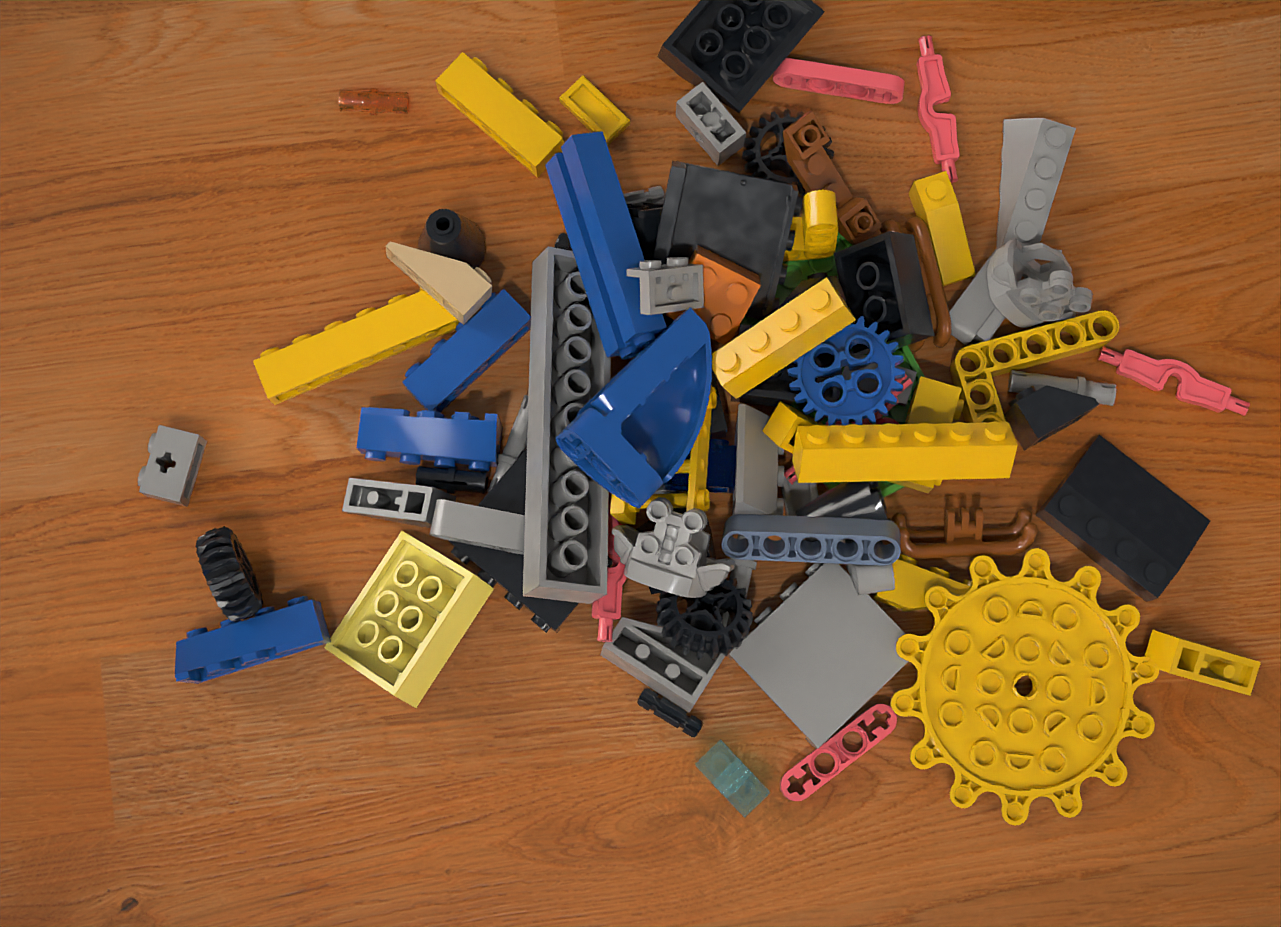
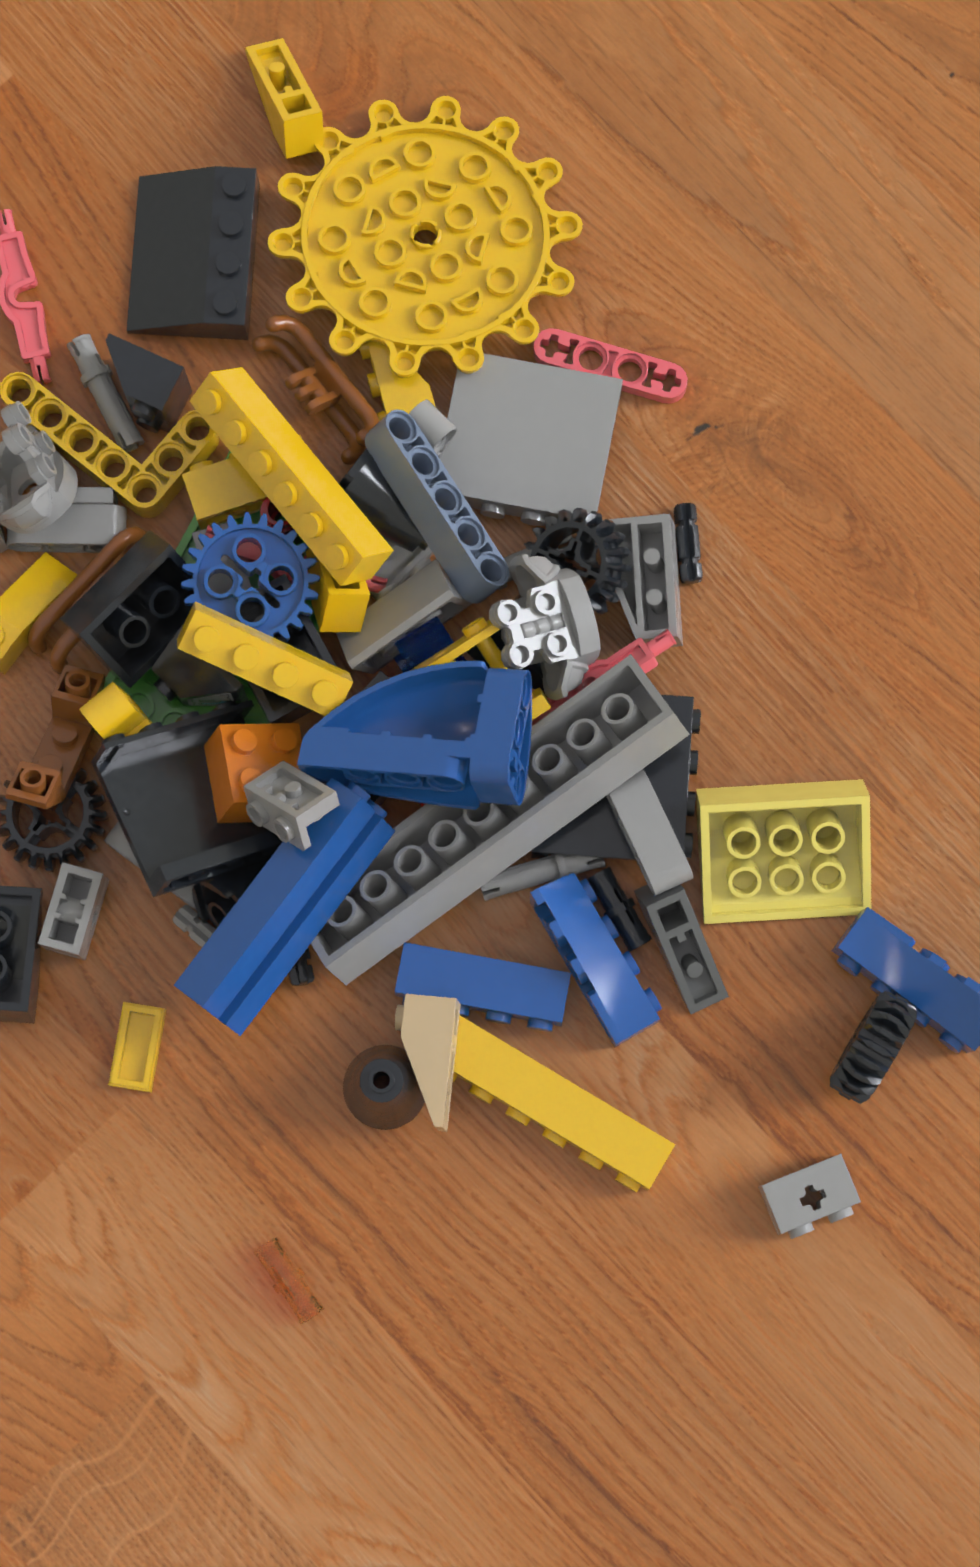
camera: 125 degrees left, 0 degrees up
yellow brick [435,52,564,178] -> none
clear light blue brick [694,739,771,818] -> none

